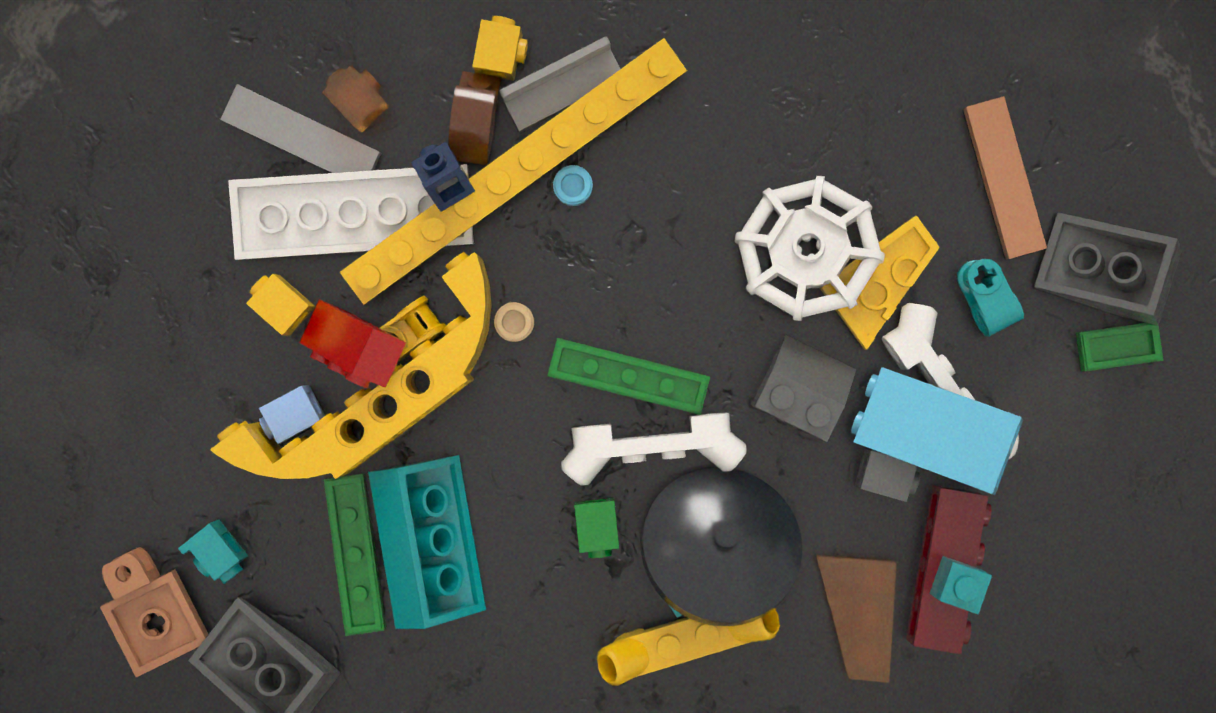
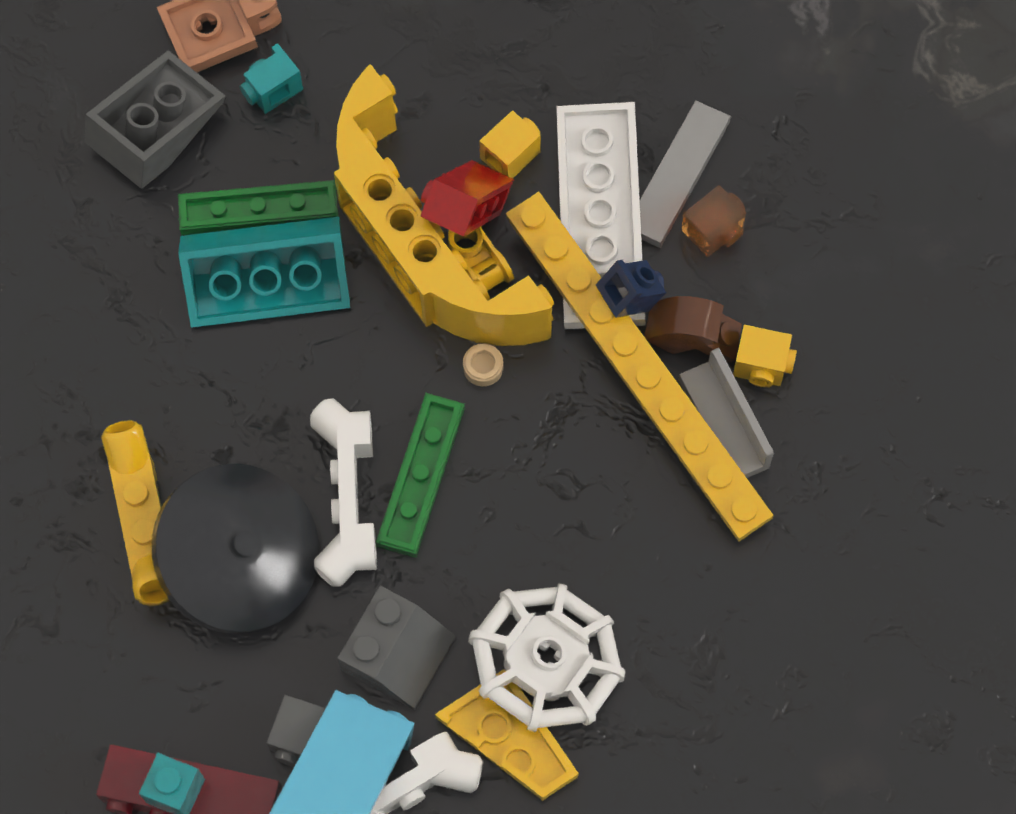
camera: 90 degrees right, 20 degrees down
light blue brick [259,385,325,444] -> none
medium azure tile [553,165,593,206] -> none
green brick [574,497,619,558] -> none
clear orange wing [816,555,896,683] -> none

